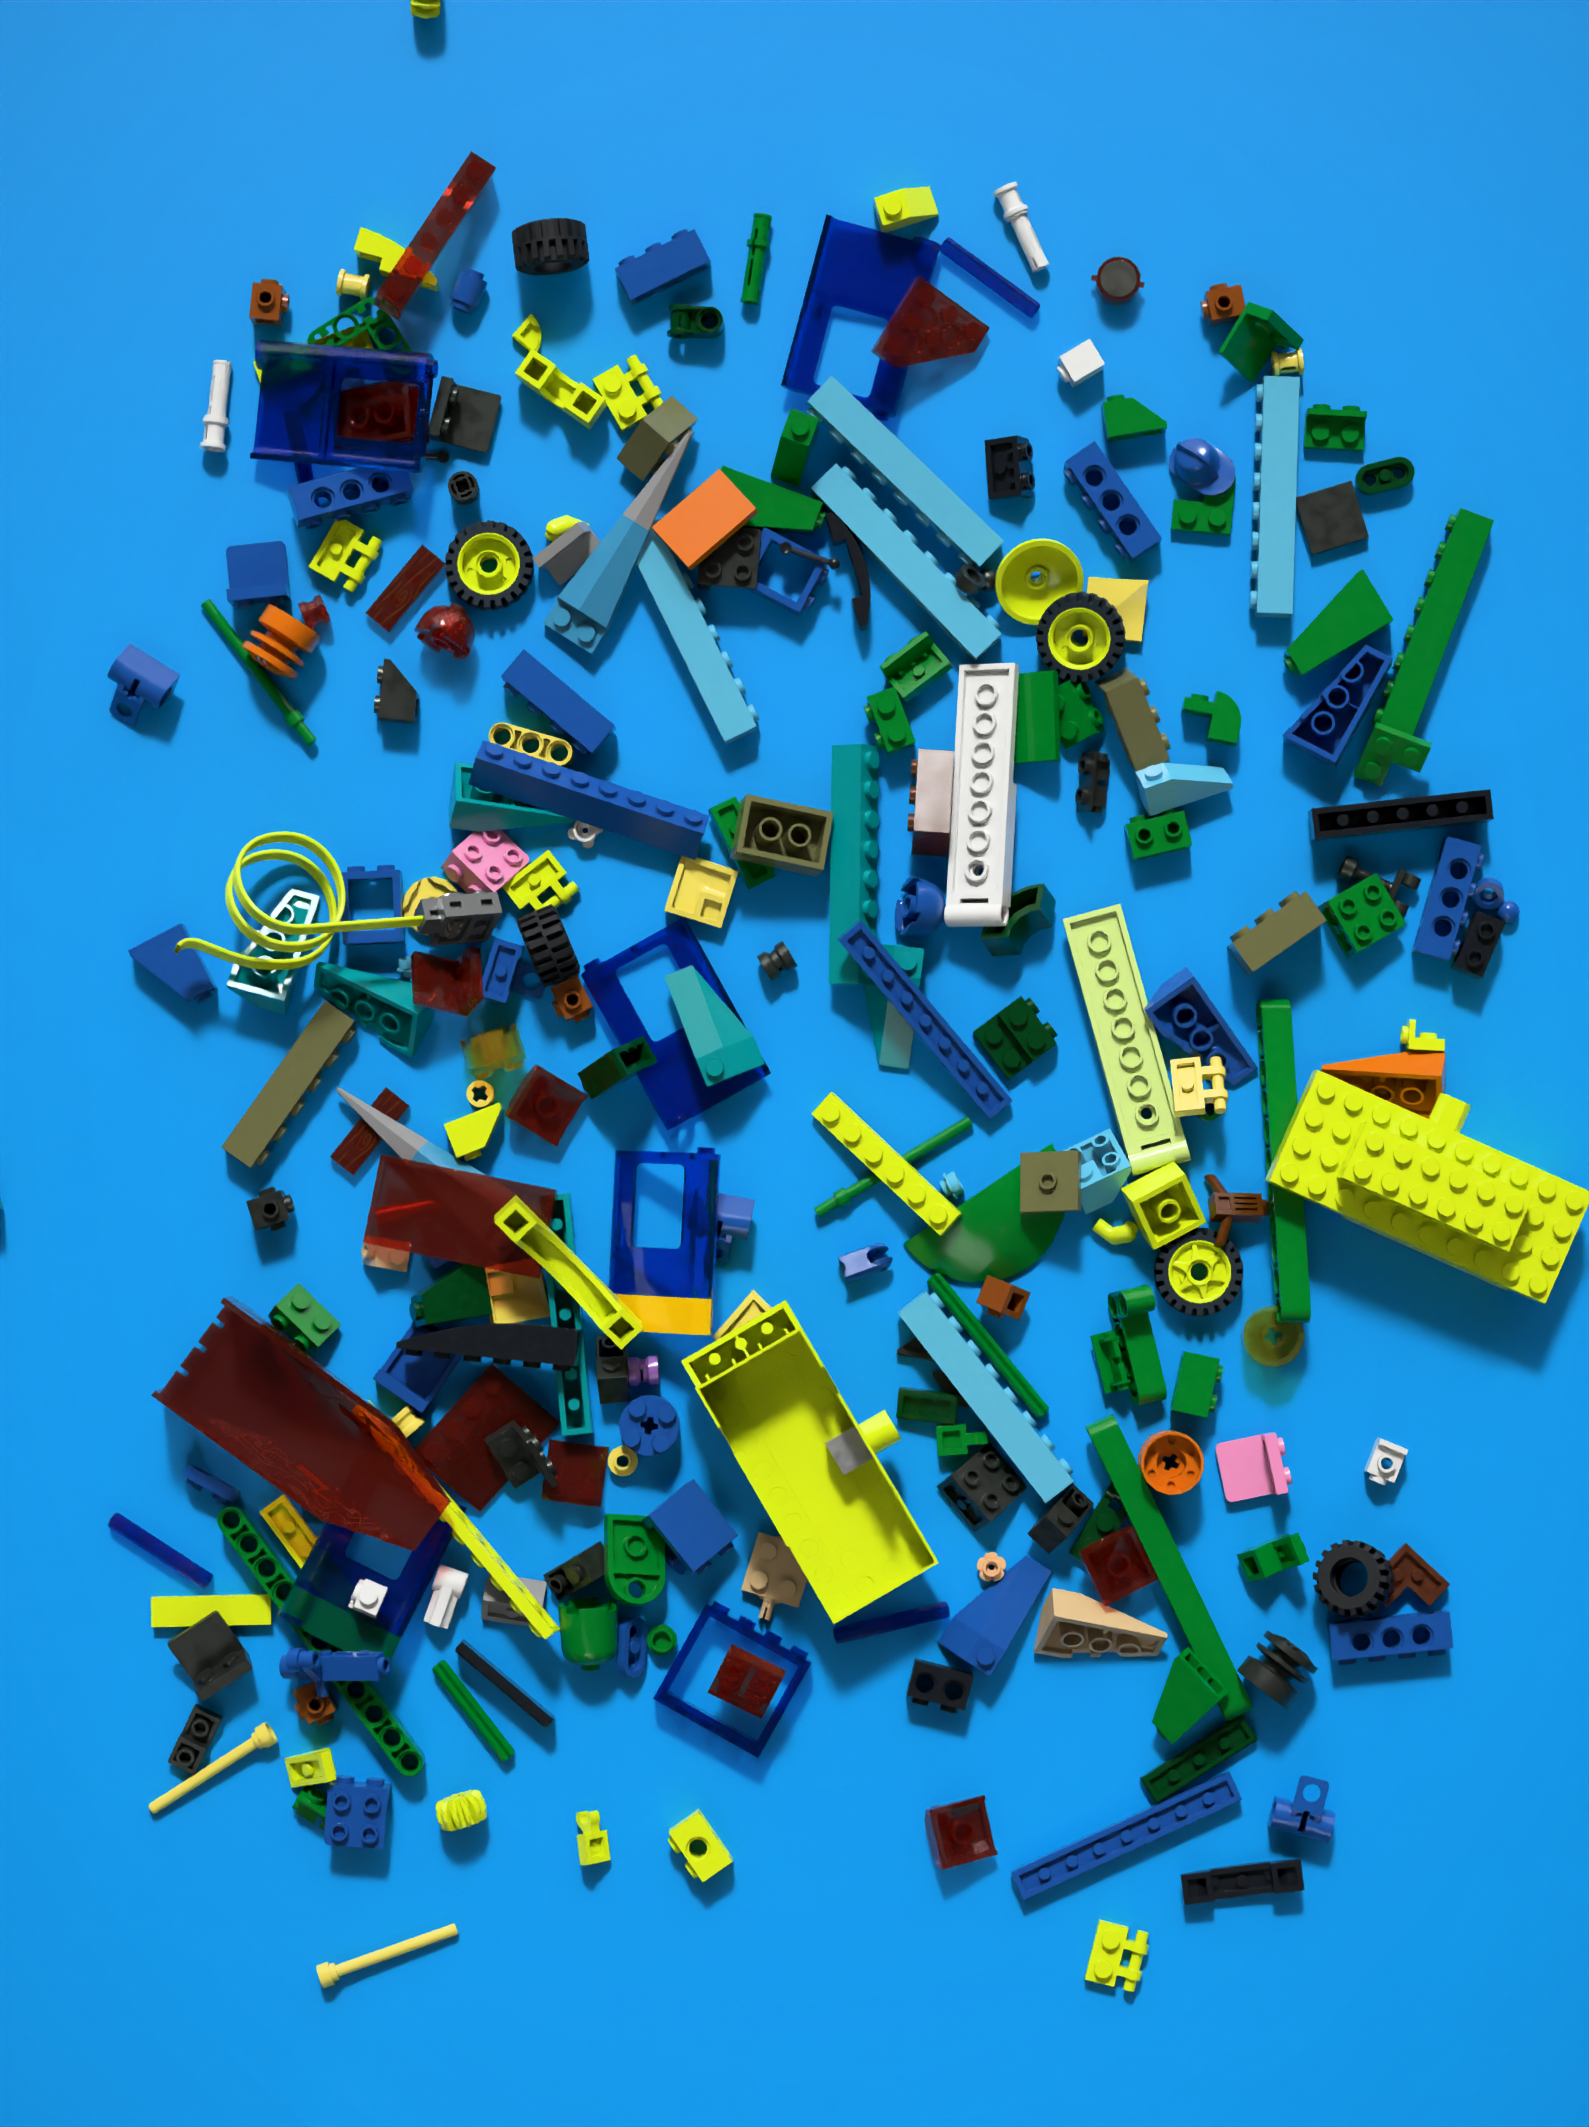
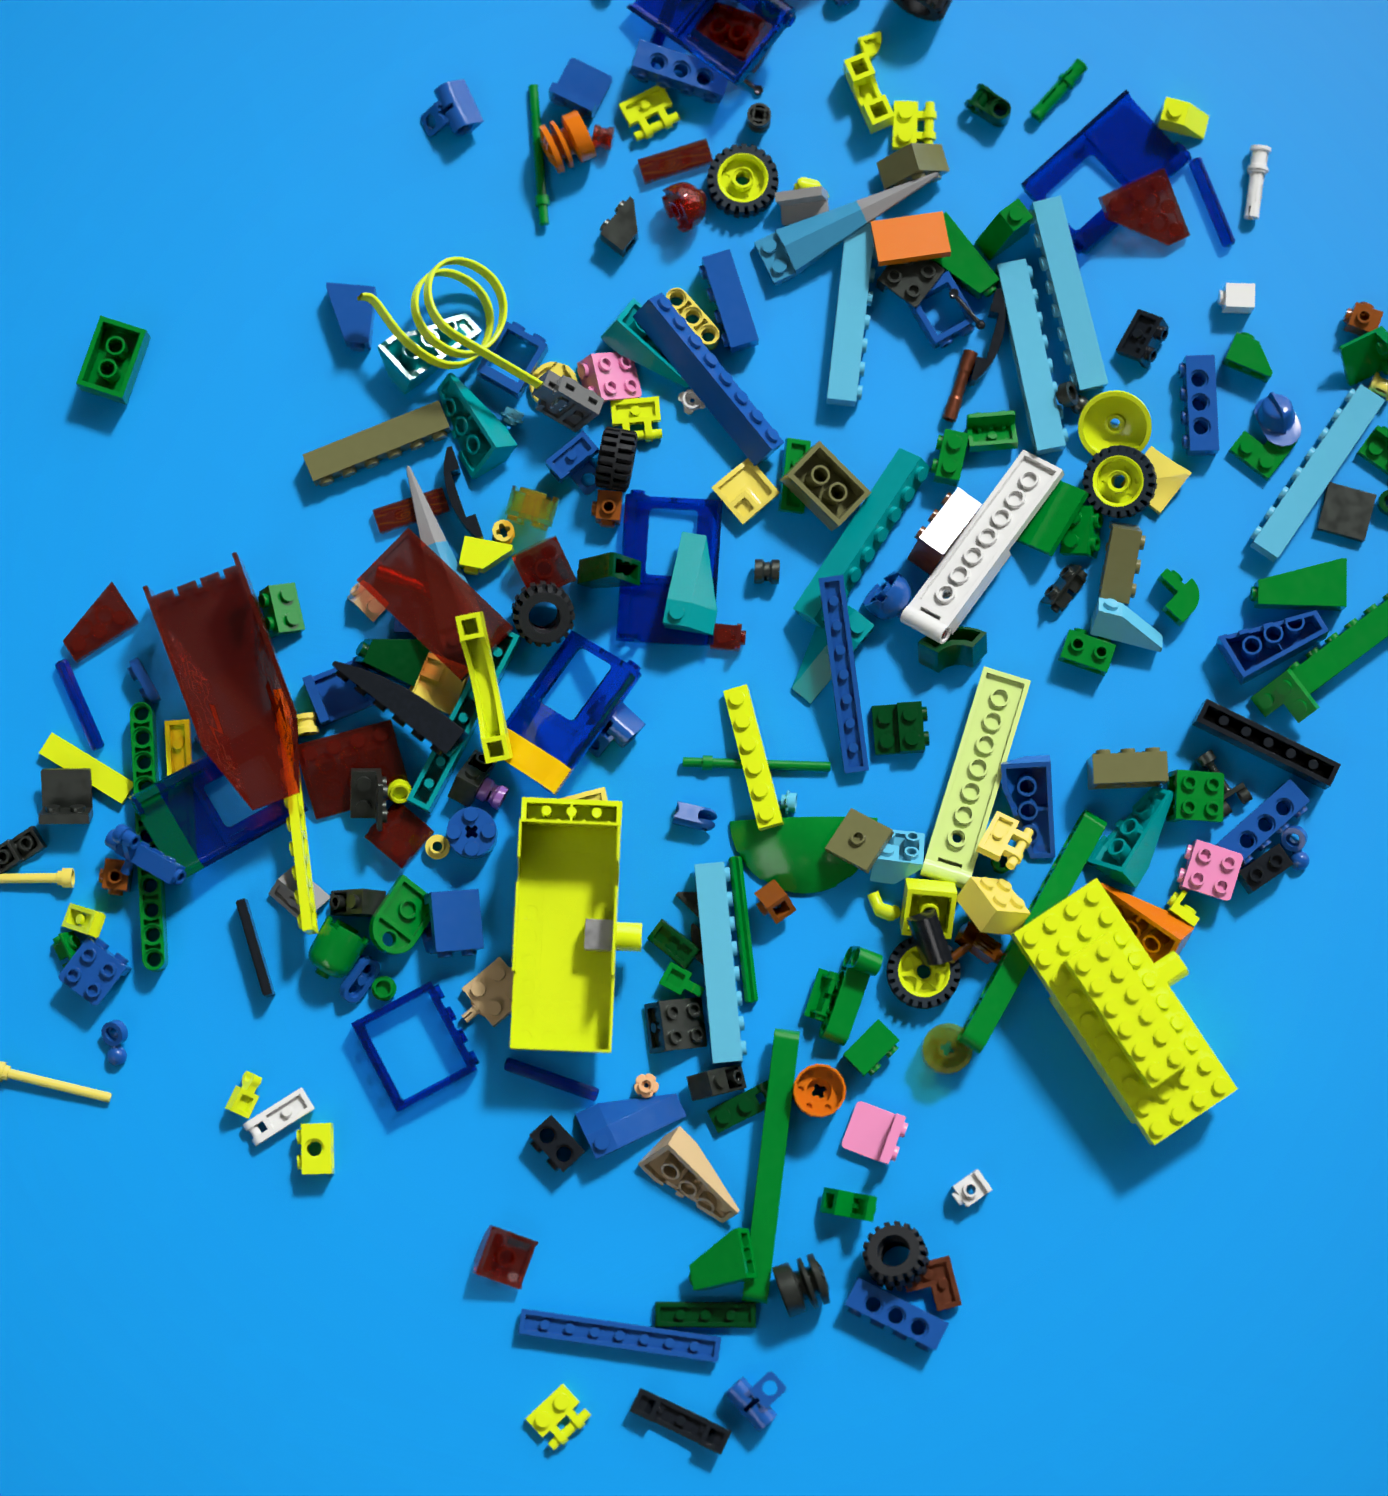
camera: 25 degrees right, 5 degrees down
pearl dark grey brick [246,1187,295,1232] -> none
white brick [348,1579,388,1619] -> none
clear red bracket [411,946,483,1017] -> none
white piece [423,1564,469,1629] -> none
pearl dark grey bracket [427,376,501,453] -> none
green axle [432,1660,515,1762] -> none
neon yellow gear [435,1790,487,1831] -> none
blue brick [615,229,711,306] -> none
clear red plate [707,1644,786,1719] -> none
clear red slope [1079,1525,1158,1606] -> none
piece [1091,257,1145,306] -> none
none -> clear red wing [63,582,139,663]
none -> blue plate [101,1020,128,1066]
none -> white plate [243,1087,315,1146]
none -> neon yellow plate [388,779,412,804]
none -> black slope [444,446,484,539]
none -> black tyre [511,581,575,647]
none -> clear red bracket [710,623,746,651]
none -> black brick [906,908,953,966]
none -> copper piece [942,349,978,422]
none -> light yellow brick [957,876,1031,935]
none -> teal wedge [1087,786,1174,888]
none -> bright pink bracket [1176,839,1243,901]

